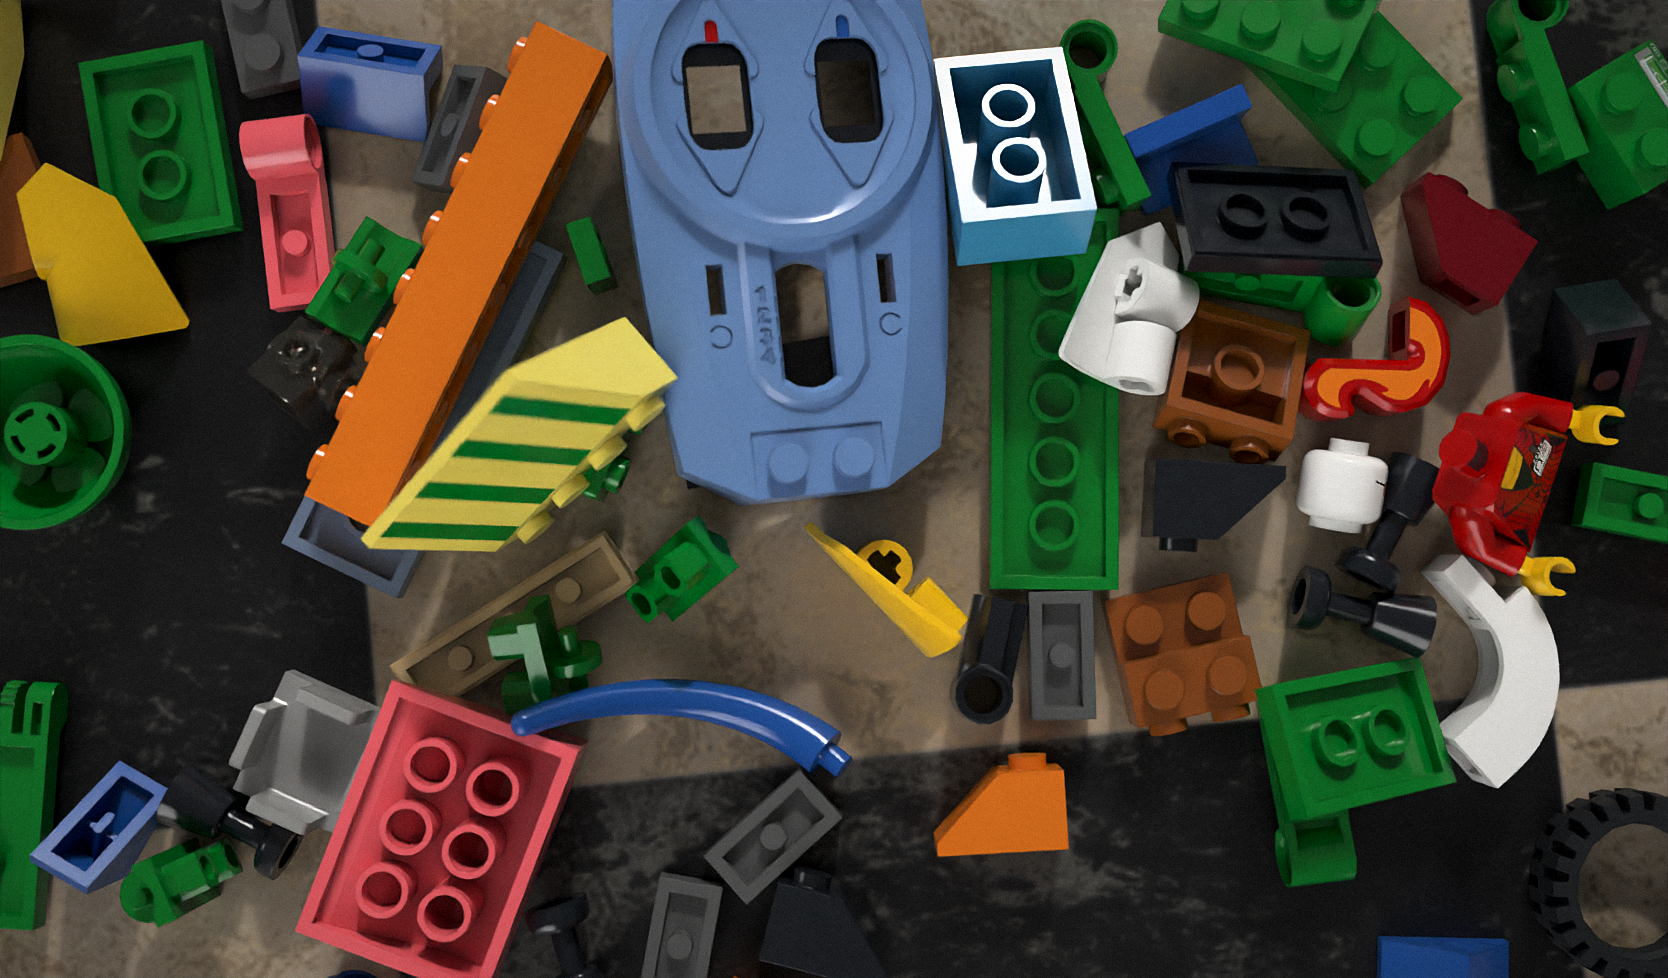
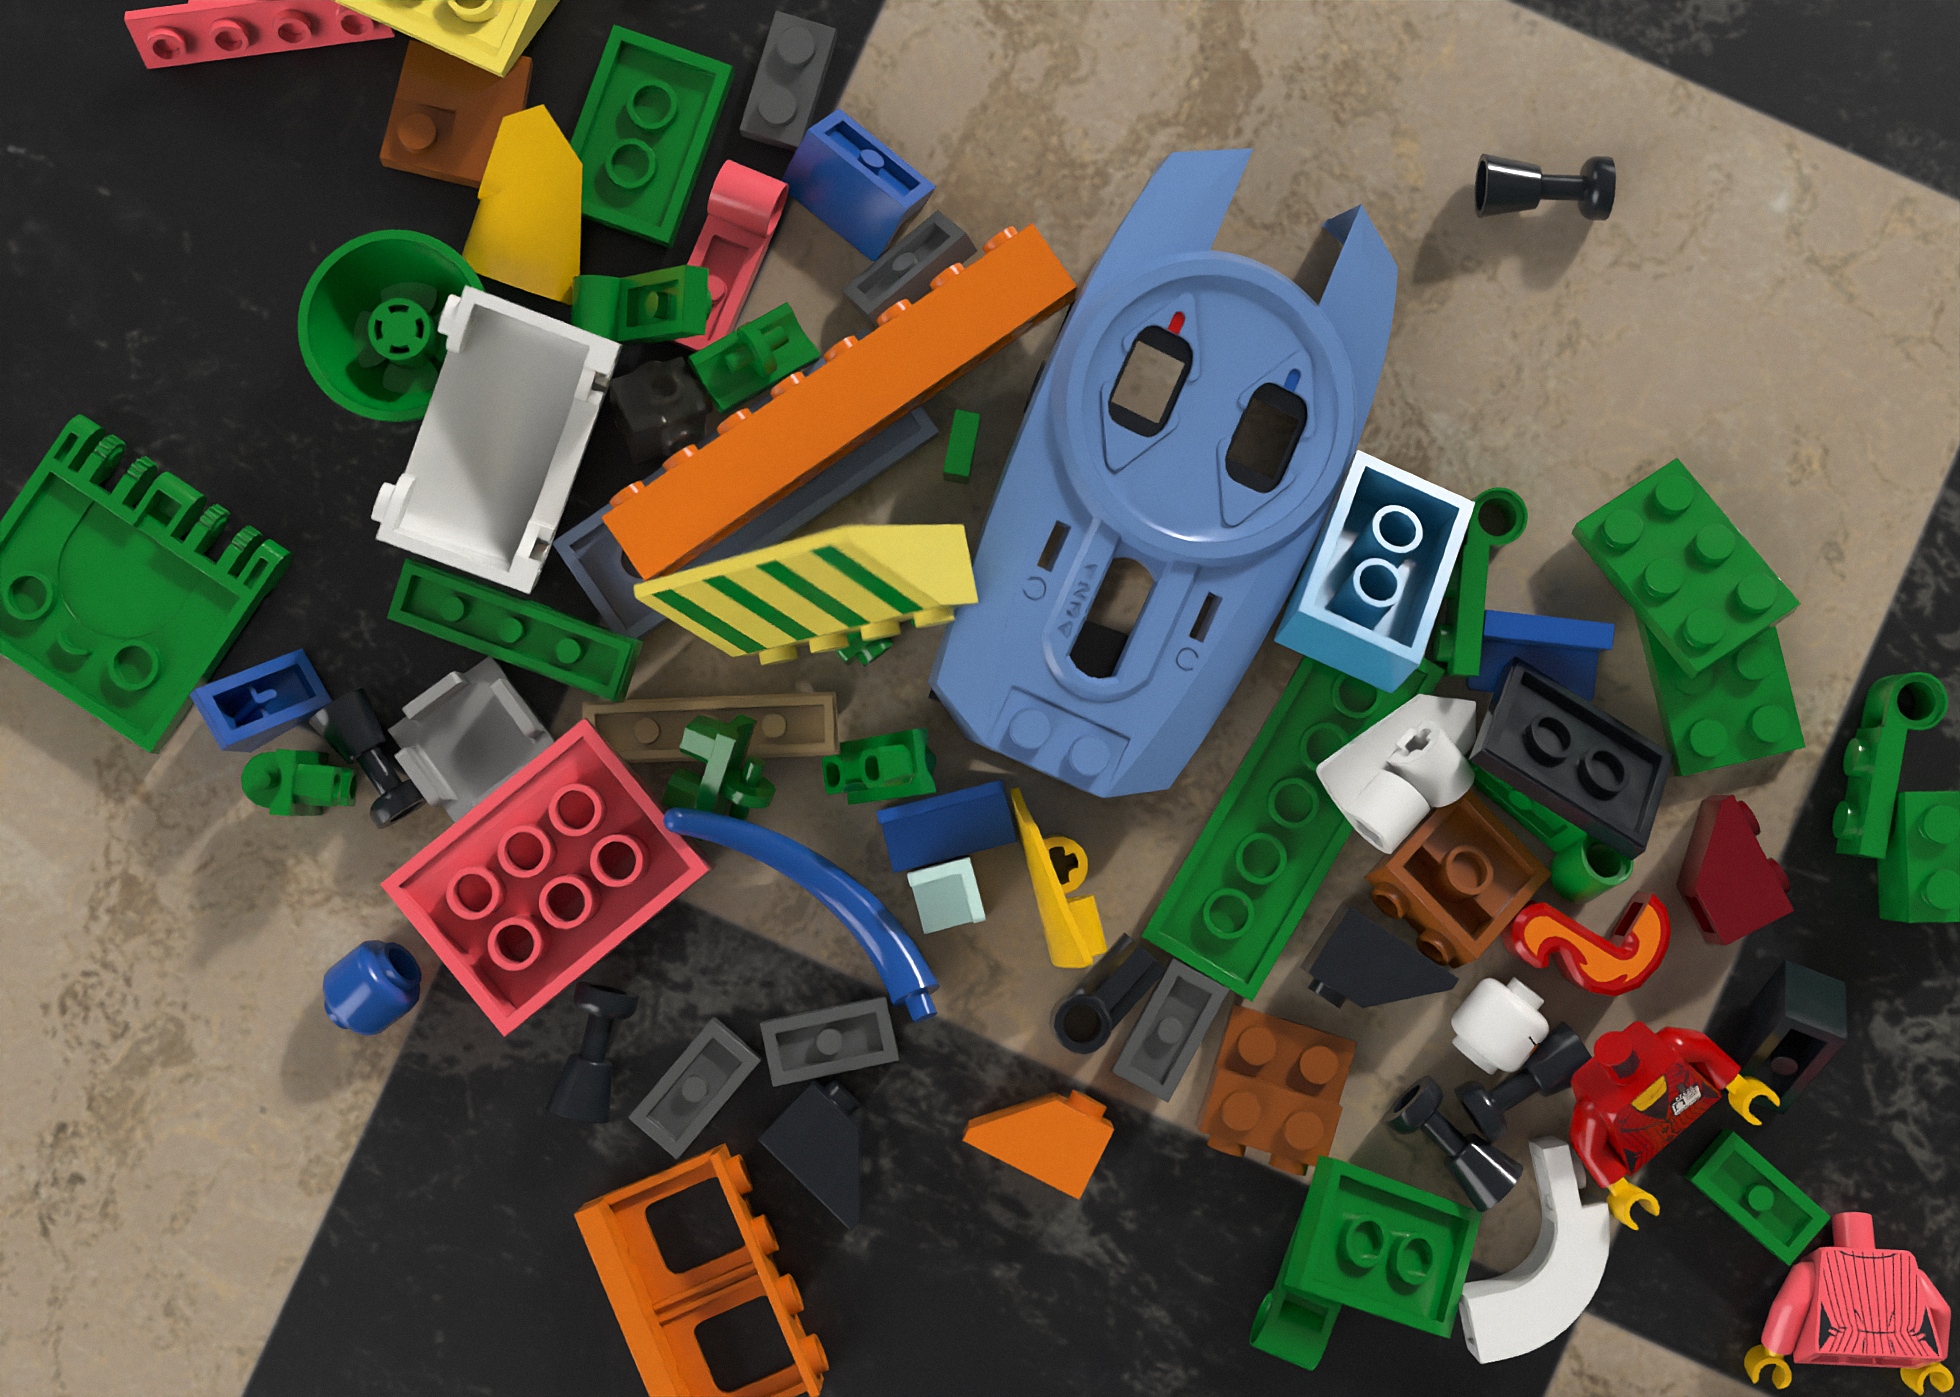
camera: 30 degrees right, 0 degrees up
none -> white windscreen [371,286,623,594]
none -> green tile [387,558,644,703]
none -> green plate [571,265,712,347]
none -> blue panel [876,780,1017,873]
none -> light aqua panel [907,856,986,934]

